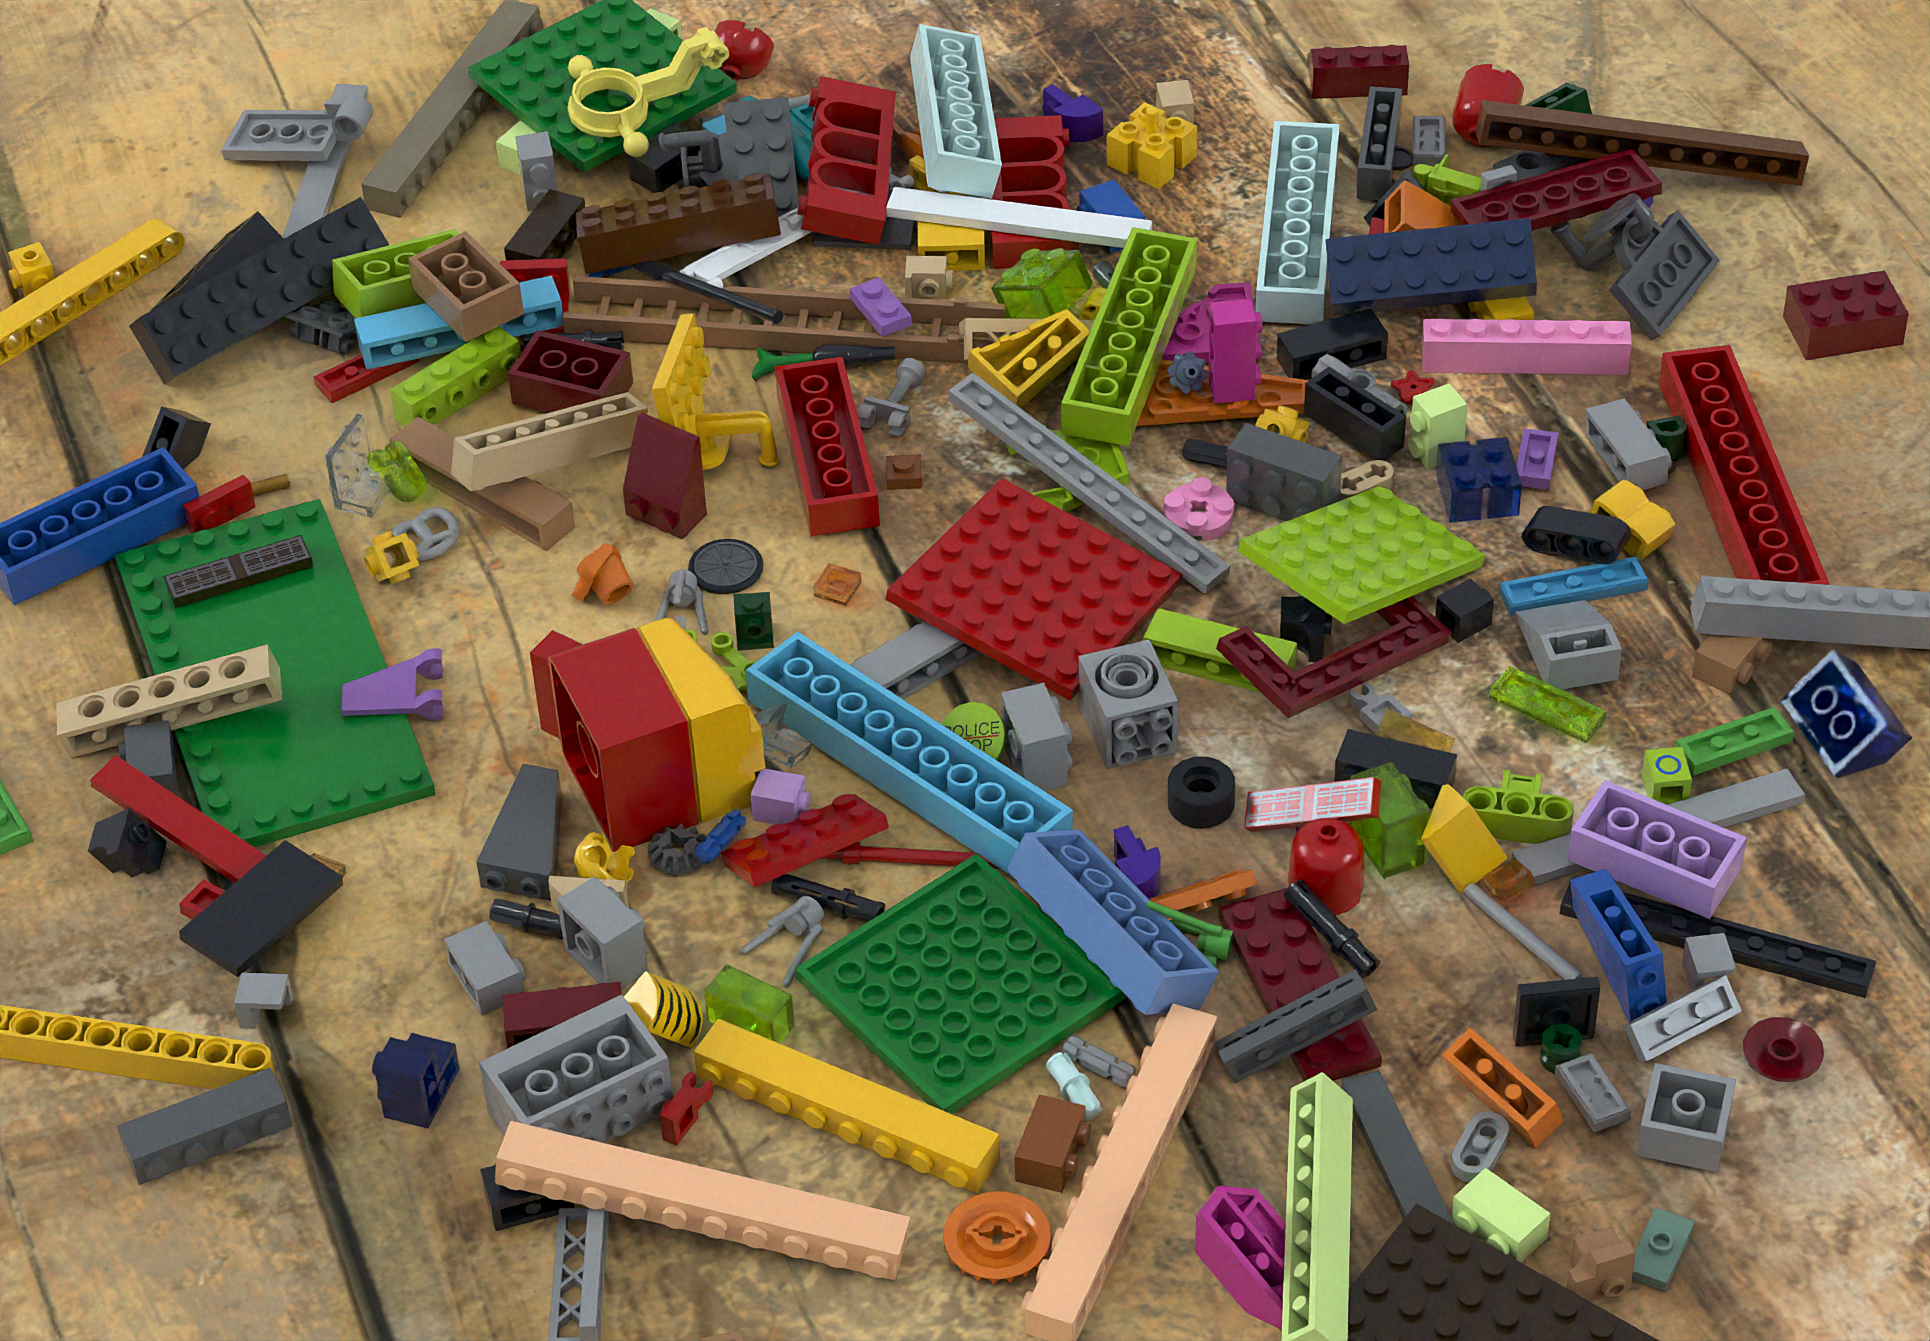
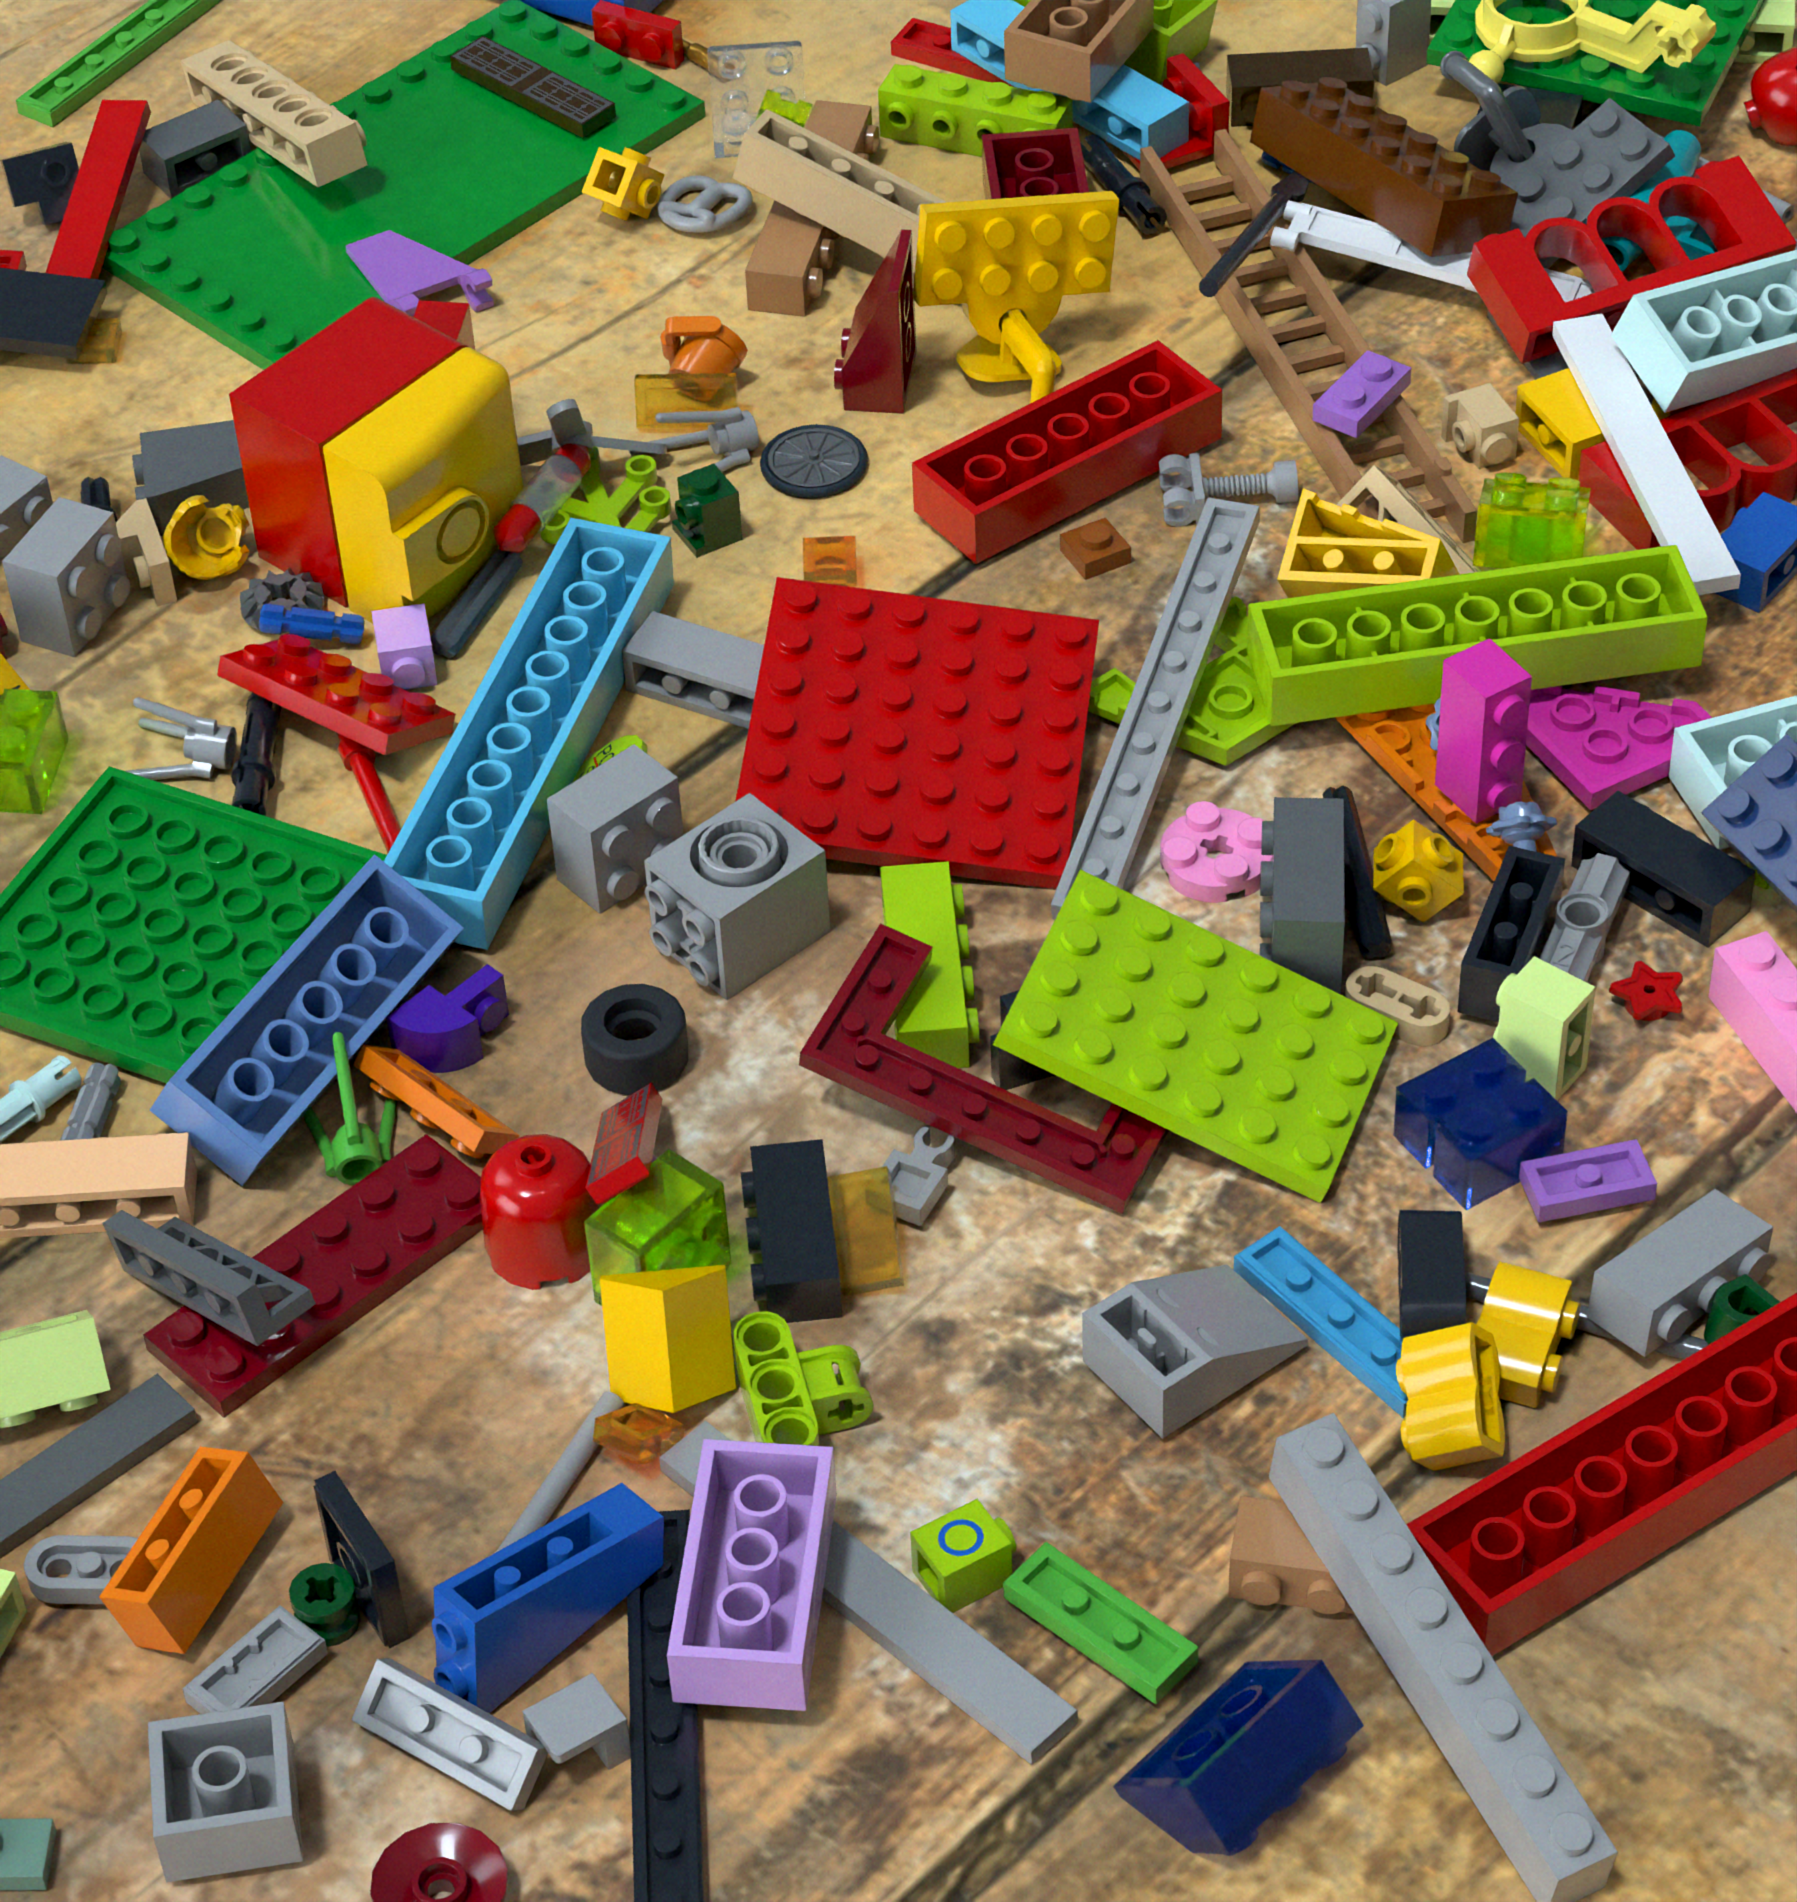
camera: 65 degrees right, 0 degrees up
black piece [752,344,896,380] -> none
clear slope [753,702,812,768] -> none
black pin [1283,879,1380,979] -> none
black brick [1435,579,1494,643] -> none
clear neon green plate [1490,666,1606,744] -> none
none -> clear yellow tile [634,373,738,428]
none -> yellow brick [1396,1322,1505,1471]
none -> sand blue plant [1486,801,1557,852]

